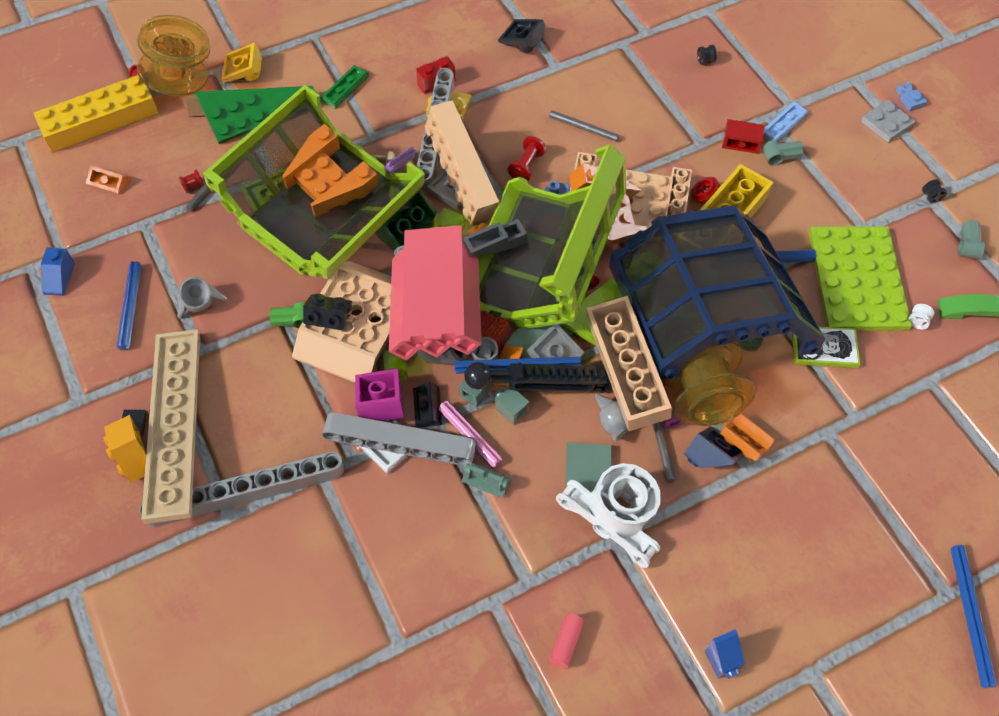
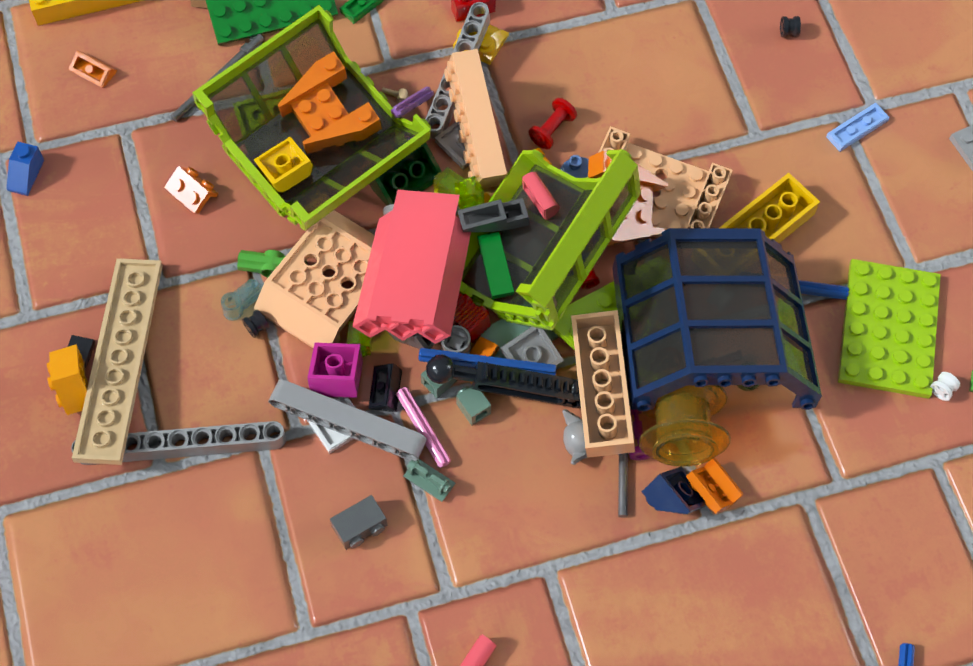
camera: 10 degrees right, 5 degrees up
blue axle [117,261,142,350] -> none
light grey piece [177,276,227,319] -> none
red bush [179,170,204,193] -> none
black bracket [303,294,352,331] -> none
flat silver bar [549,110,619,142] -> none
white piece [556,463,661,568] -> none
sand green tile [565,443,611,502] -> none
red gear [690,177,720,204] -> none
red brick [722,119,765,154] -> none
sand green piece [762,140,804,166] -> none
tile [792,326,860,368] -> none
none -> bracket [164,166,219,214]
none -> clear light blue piece [221,278,262,321]
none -> black wheel [242,310,270,338]
none -> yellow slope [254,137,313,192]
none -> dark grey brick [330,495,388,550]
none -> clear neon green brick [455,176,484,210]
none -> green tile [477,232,514,299]
none -> coral brick [522,172,560,220]

